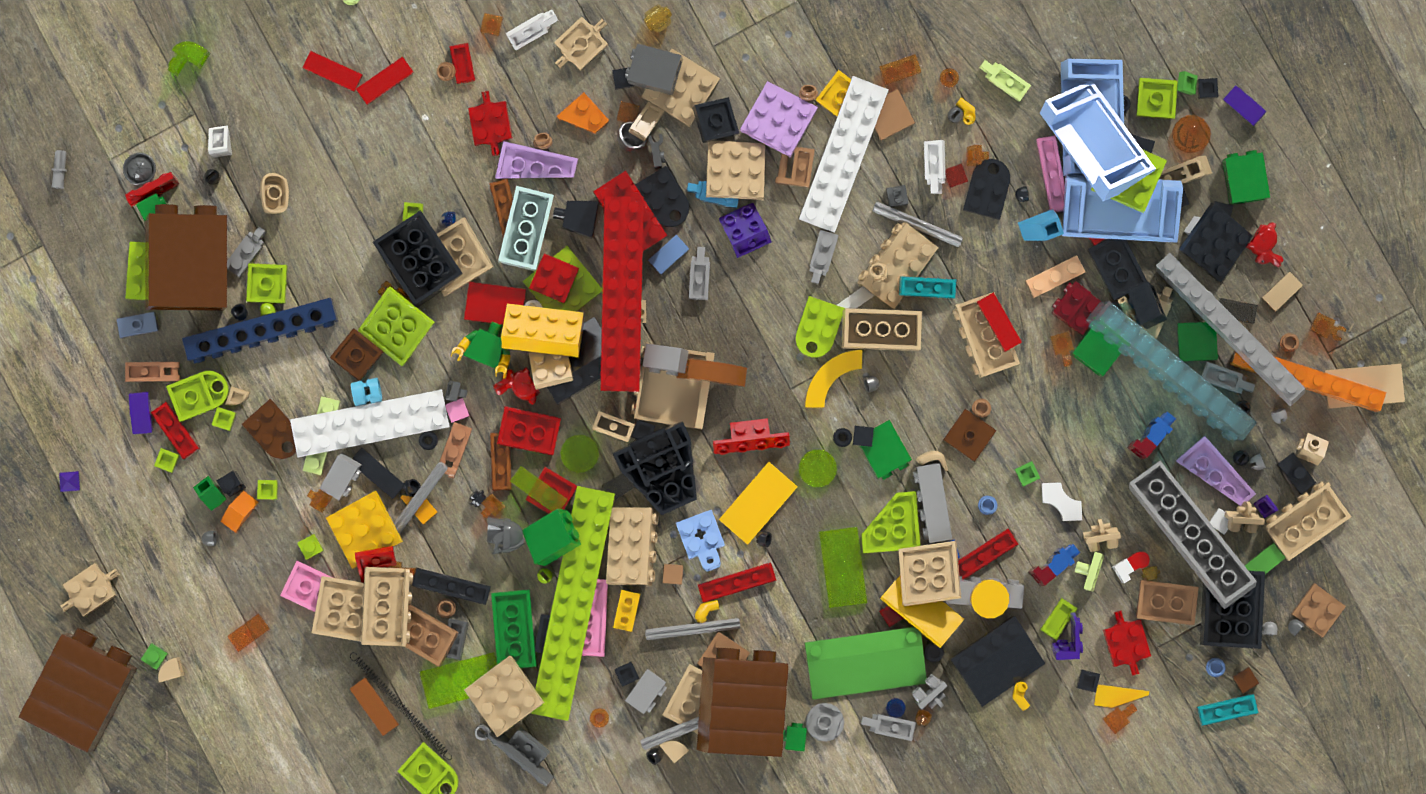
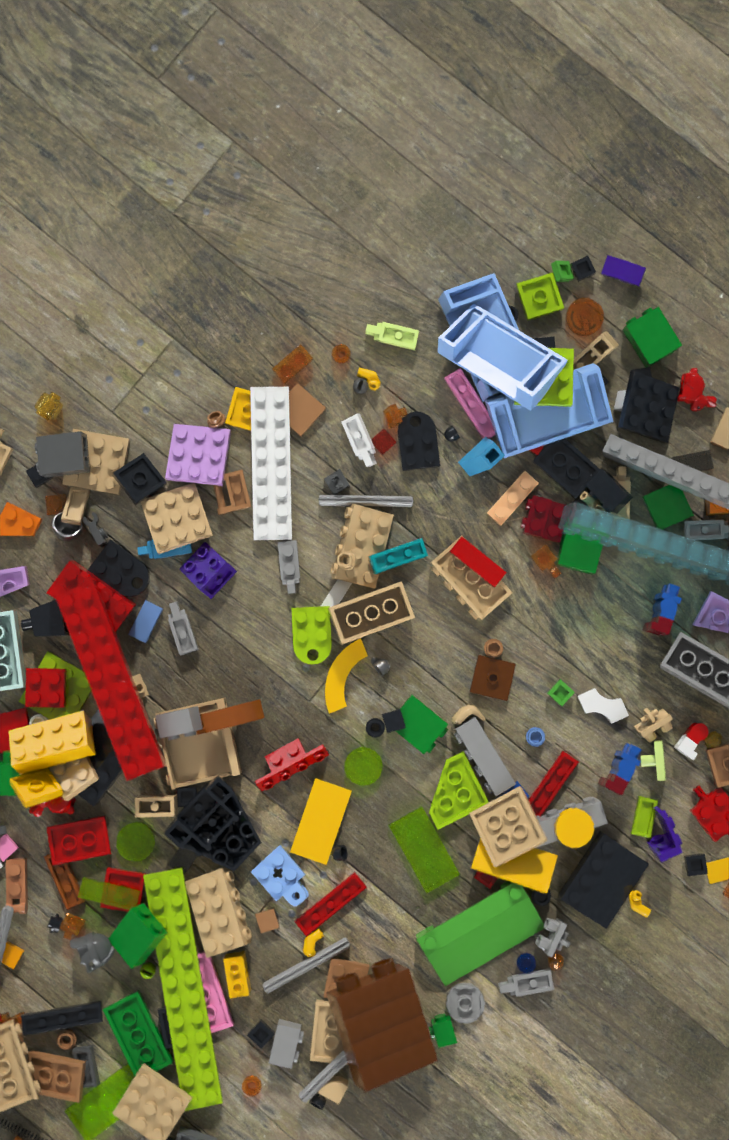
camera: 15 degrees left, 0 degrees up
none -> yellow plate [10,768,63,808]

